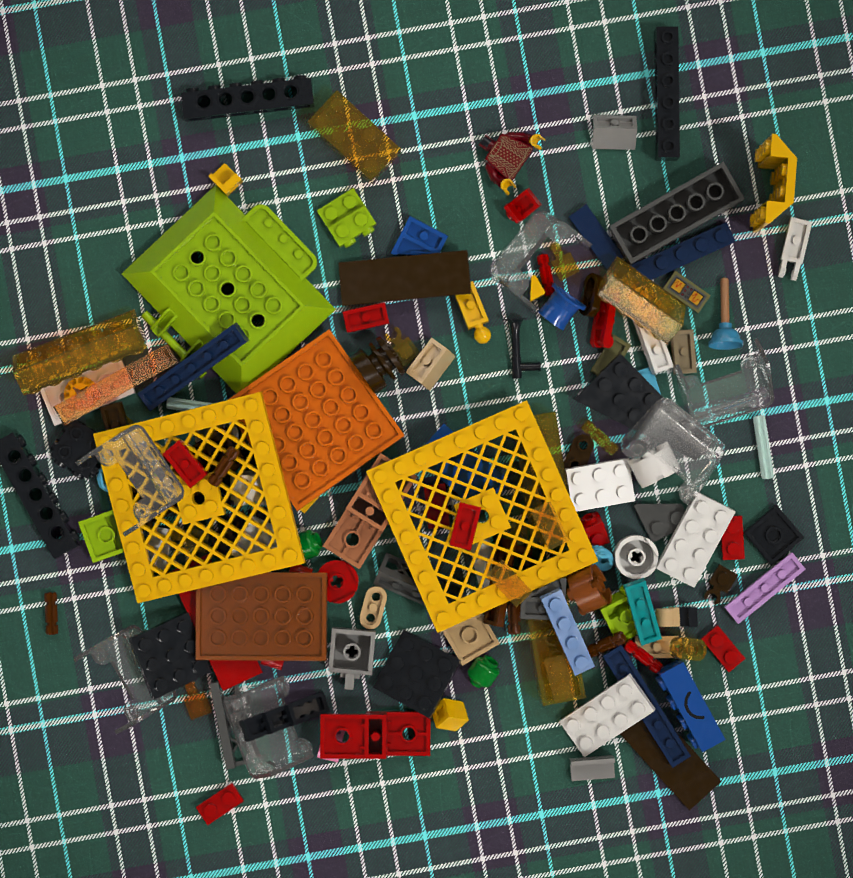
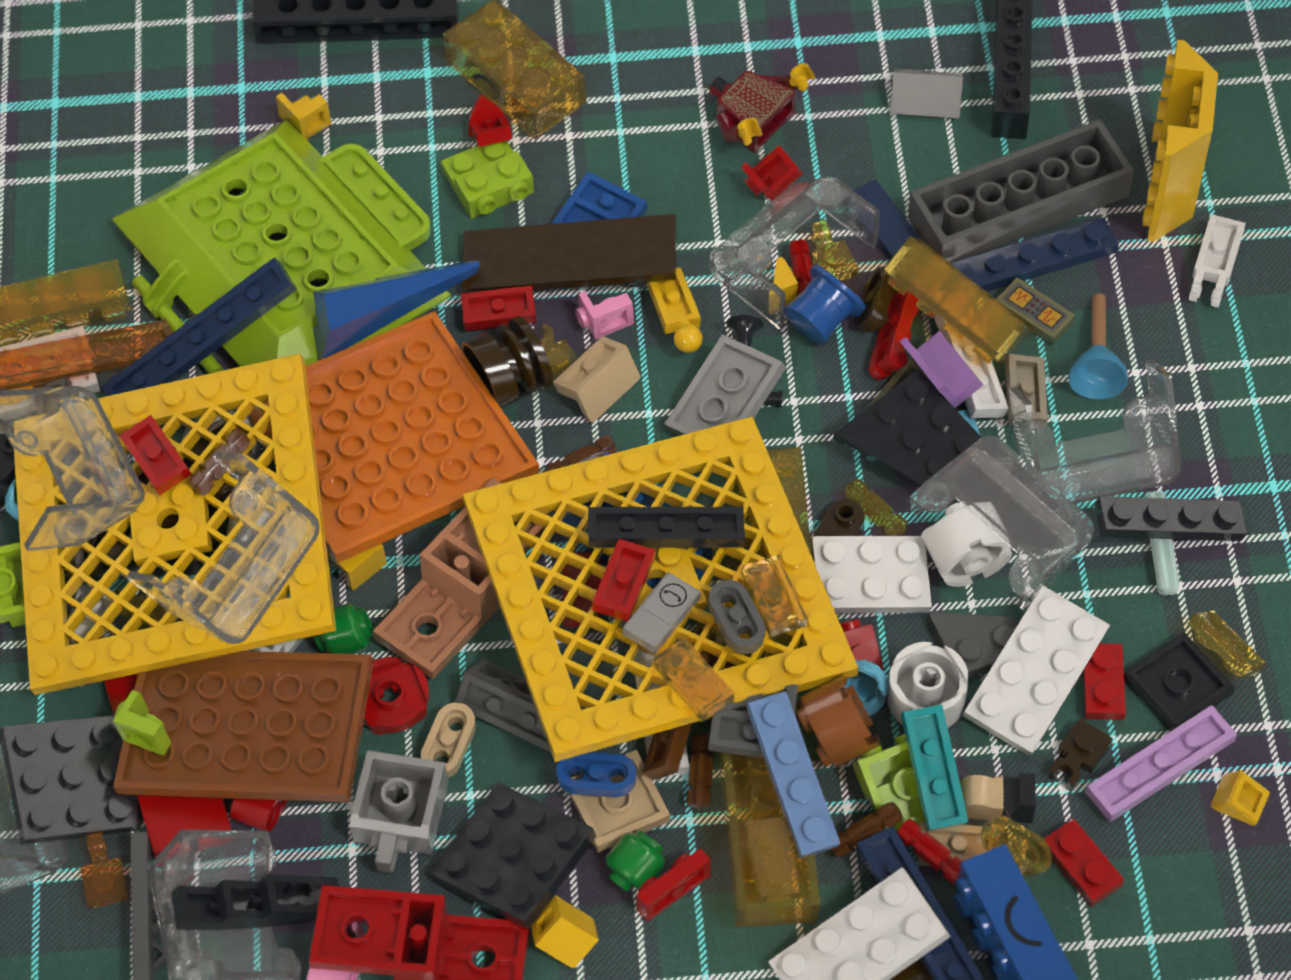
camera: 10 degrees right, 30 degrees down
none -> lime bracket [113,690,171,756]
none -> clear windscreen [125,451,319,644]
none -> blue wedge [313,260,480,361]
none -> red tile [468,95,513,147]
none -> reddish brown axle [547,436,617,471]
none -> blue plate [556,752,637,797]
none -> bright pink bracket [575,292,634,340]
none -> black plate [588,507,745,548]
none -> light grey tile [623,572,701,654]
none -> red plate [636,848,711,922]
none -> light grey plate [664,334,786,436]
none -> dark grey plate [709,580,765,654]
none -> medium lavender panel [900,331,984,408]
none -> black plate [1094,496,1247,541]
none -> clear yellow plate [1187,610,1267,677]
none -> yellow slope [1210,770,1270,826]

